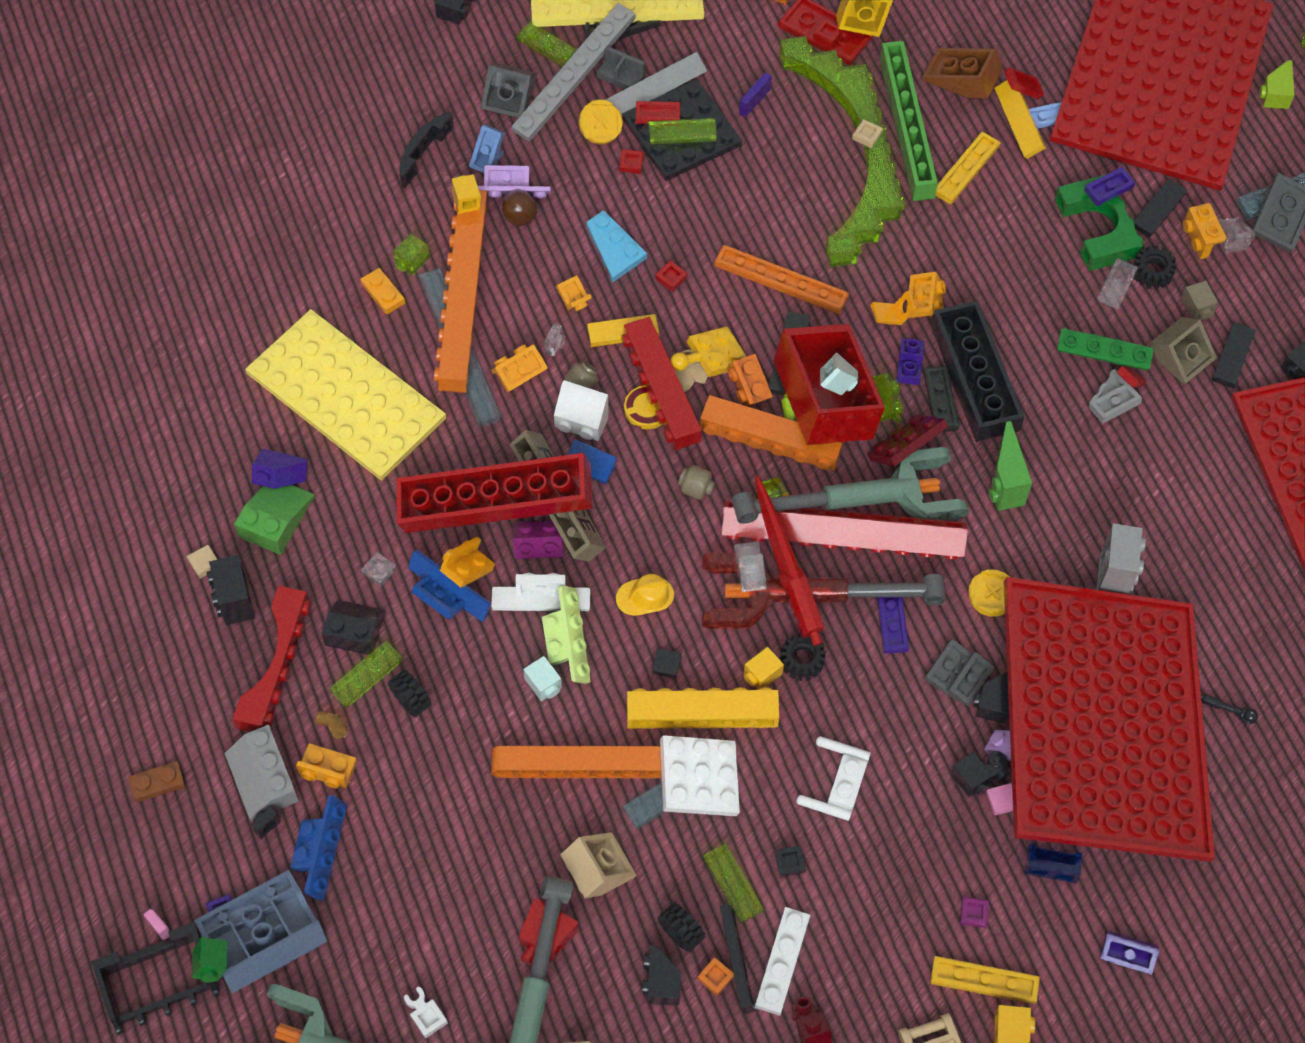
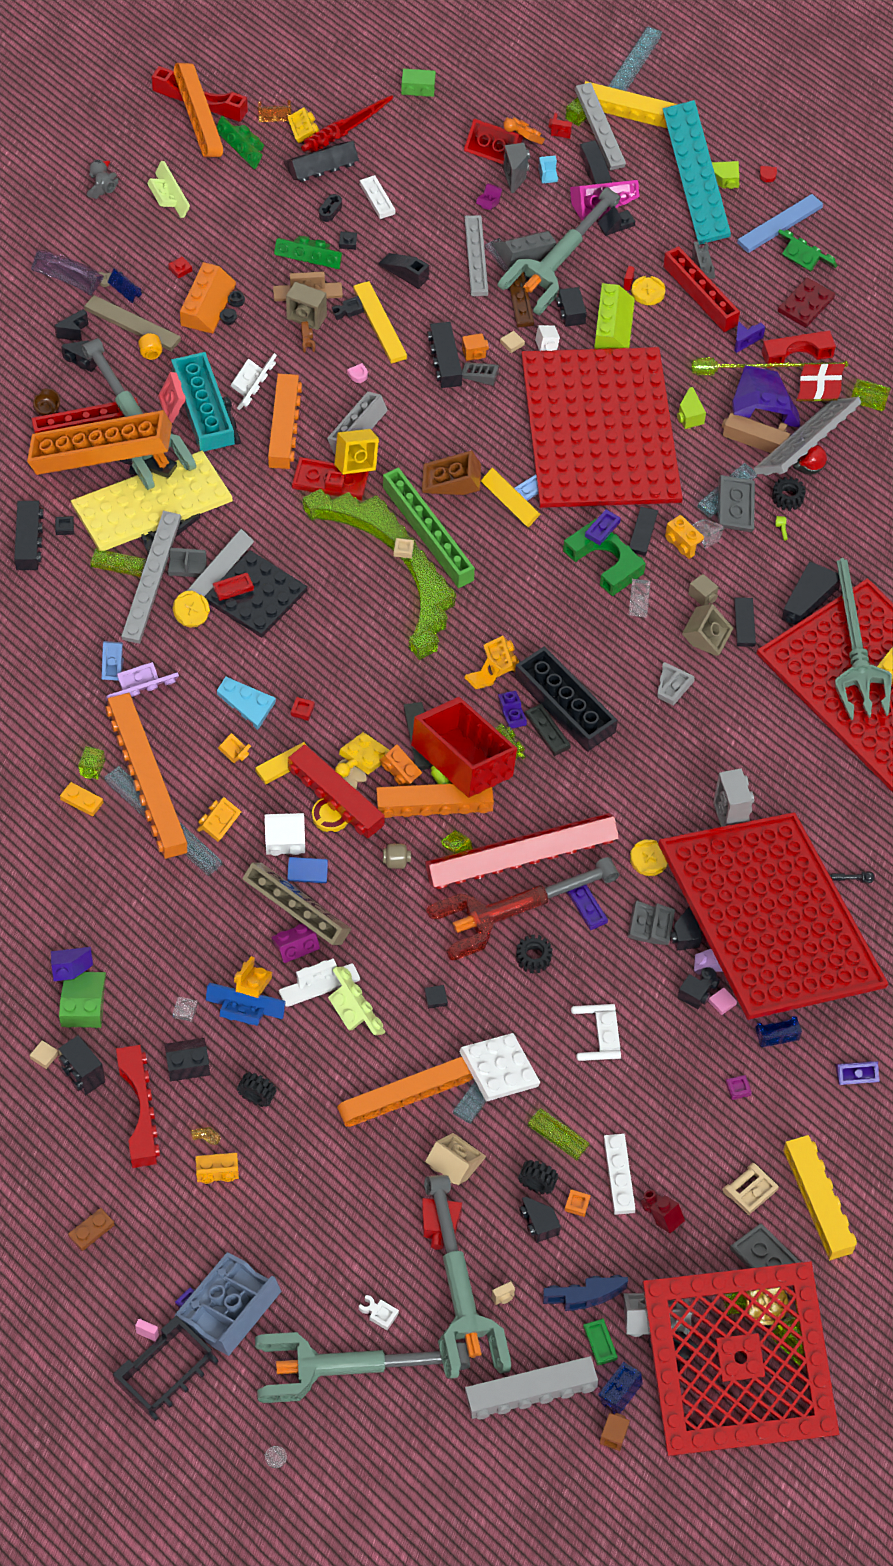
camera: 25 degrees left, 5 degrees down
green brick [192,937,227,983] -> none
light grey slope [225,725,299,821] -> none
light yellow plate [245,309,446,481] -> none
black plate [251,807,281,840] -> none
blue bracket [290,795,347,901] -> none
clear neon green tile [329,641,403,708] -> none
red brick [396,453,593,533] -> none
black slope [400,112,454,189] -> none
yellow brick [452,174,481,214] -> none
dark grey slope [481,63,537,118] -> none
reddish brown hair [502,189,537,226] -> none
light aqua brick [523,656,562,701] -> none
clear plate [545,323,565,356] -> none
dark tan head [564,361,599,390] -> none
yellow piece [616,574,674,616] -> none
red tile [619,149,644,174] -> none
yellow brick [627,687,779,729] -> none
clear neon green tile [649,119,717,144] -> none
orange tile [714,245,849,314] -> none
black tile [720,904,755,1014] -> none
sand green piece [732,447,969,524] -> none
clear slope [734,541,766,592] -> none
dark purple tile [739,73,772,118] -> none
yellow brick [744,647,784,689] -> none
red piece [755,475,824,646] -> none
black plate [774,845,806,878] -> none
light aqua slope [820,352,858,395] -> none
dark red plate [867,414,949,466] -> none
yellow tile [930,956,1040,1004] -> none
yellow tile [935,132,1001,205] -> none
bright green slope [989,421,1032,511] -> none
red tile [1004,67,1044,99] -> none
green bracket [1057,328,1154,371] -> none
red tile [1117,366,1147,388] -> none
black tyre [1132,245,1177,290] -> none

